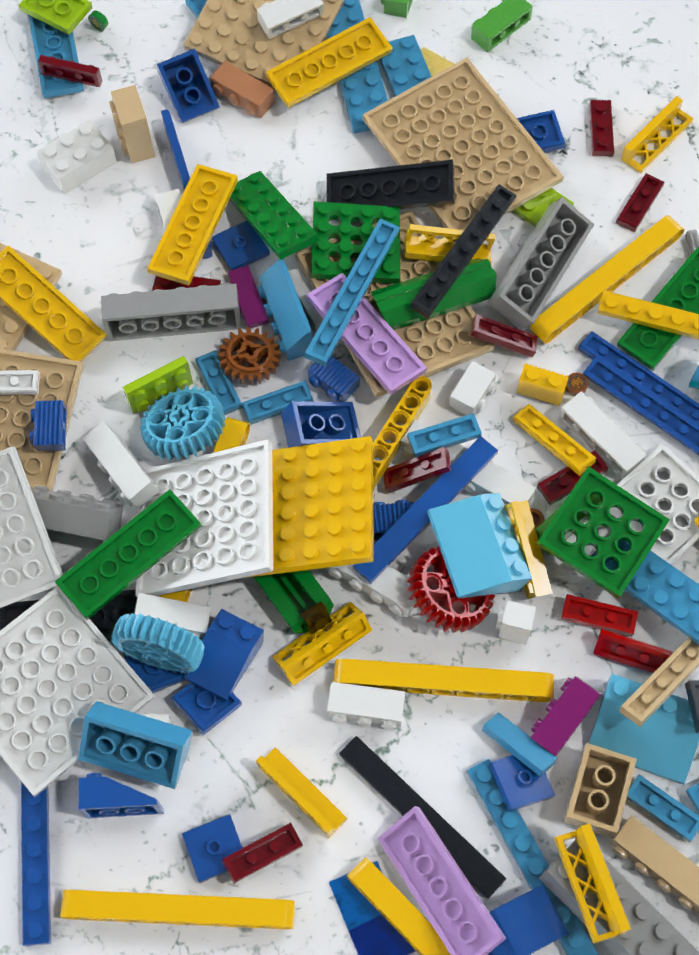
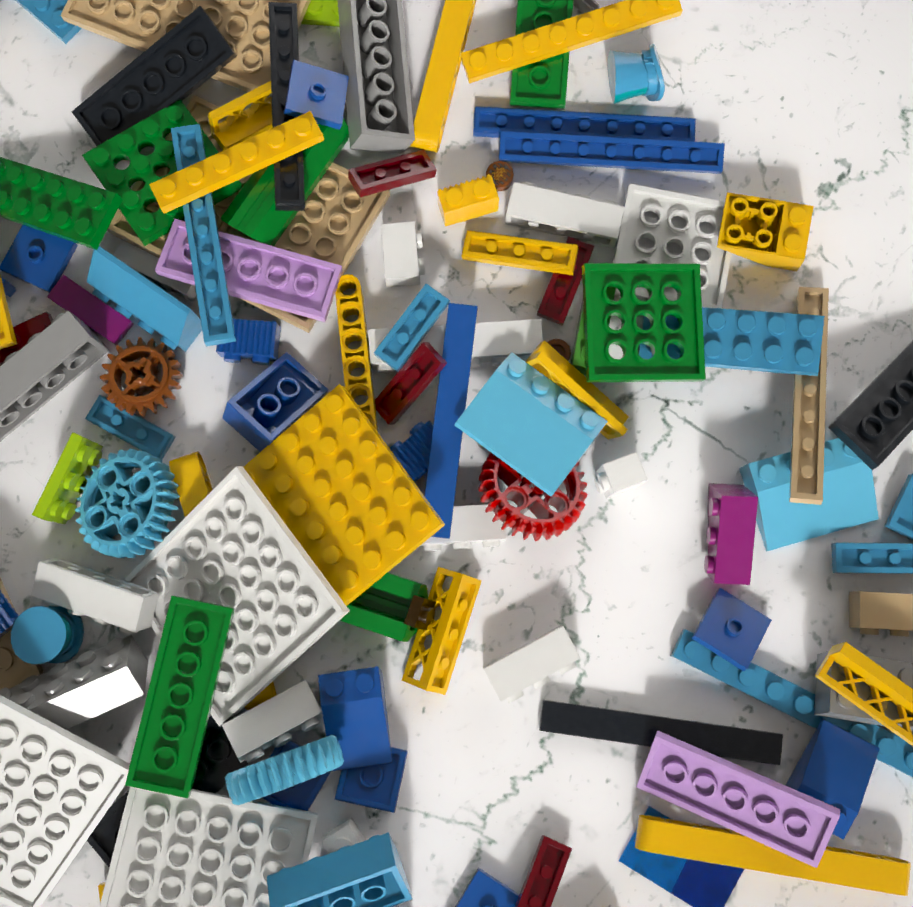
camera: 35 degrees left, 15 degrees up
dark azure tile [242,381,313,425] -> none
yellow fence [256,747,347,838] -> none
yellow beam [333,659,554,702] -> none
dark azure tile [482,712,557,777] -> none
red plate [561,594,638,637] -> none
tan brick [563,743,637,838] -> none
red plate [593,629,673,673] -> none
none -> dark azure hat [11,606,84,664]
none -> yellow plate [149,111,324,214]
none -> plate [284,59,349,130]

